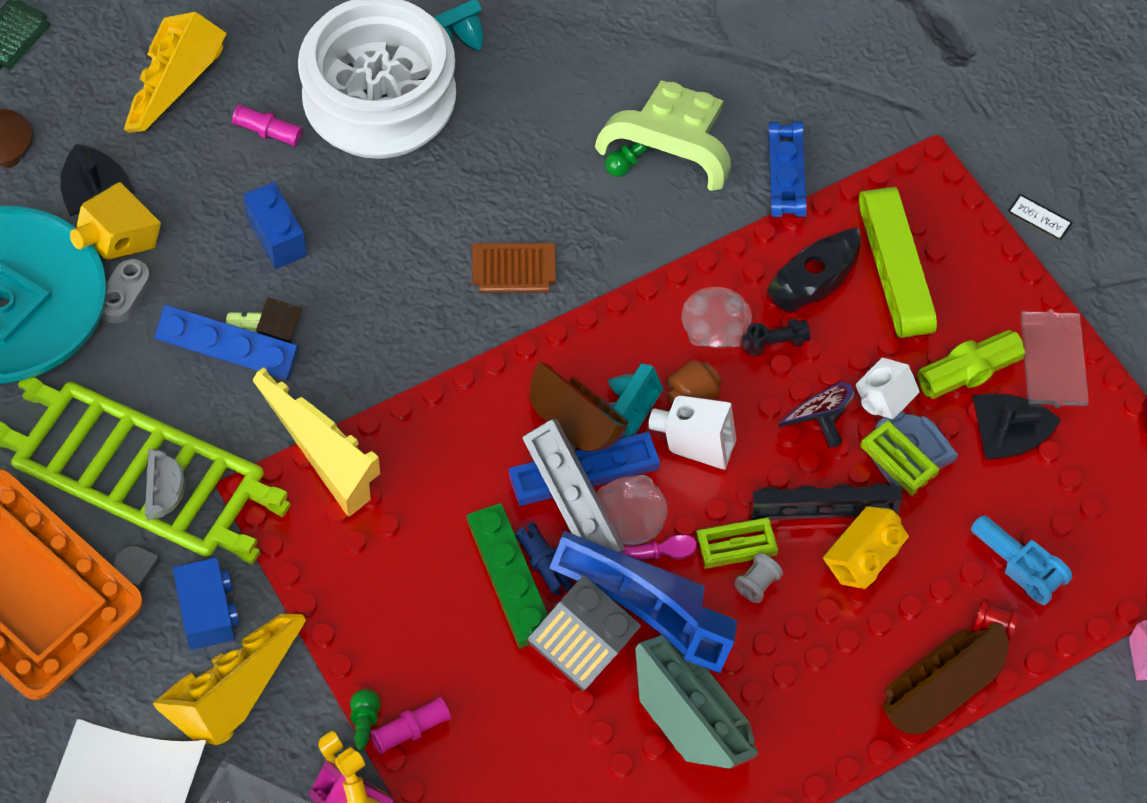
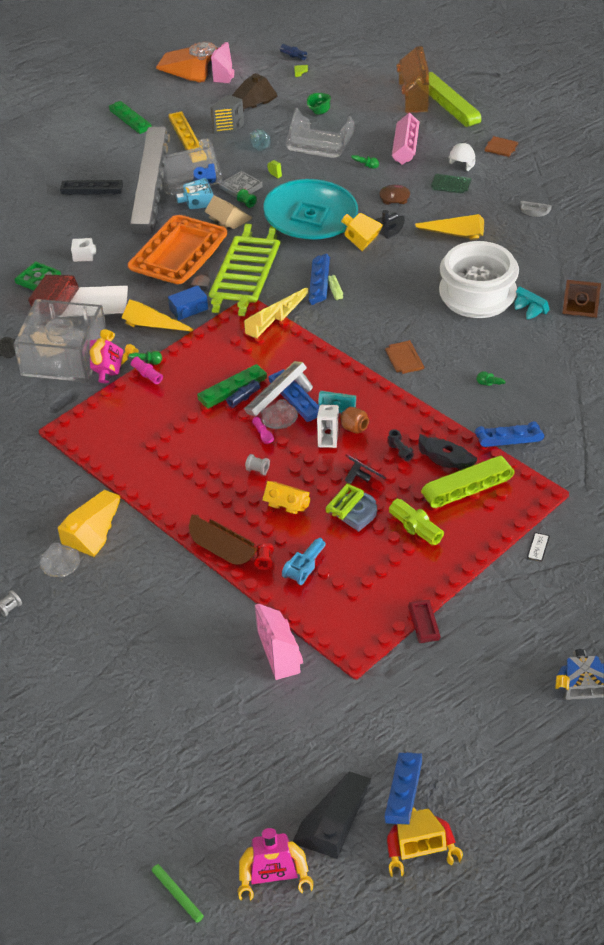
camera: 80 degrees right, 15 degrees down
light grey plate [102,259,151,324] -> none
light grey tile [145,449,186,521] -> none
dark pink pin [232,104,303,147] -> none
blue brick [243,182,307,269] -> none
dark brown tile [256,297,303,343] -> none
dark grey slope [526,575,641,692] -> none
reddish brown brick [530,361,629,452] -> none
blue arch [549,531,737,673] -> none
yellowish green piece [595,80,731,191] -> none
sand green wedge [636,635,759,769] -> none
clear dish [681,287,752,348] -> none
lime tile [696,517,778,569] -> none
black plate [750,483,903,520] -> none
white brick [855,357,920,419] -> none
black shield [972,394,1061,460] -> none
clear piece [1021,310,1089,408] -> none

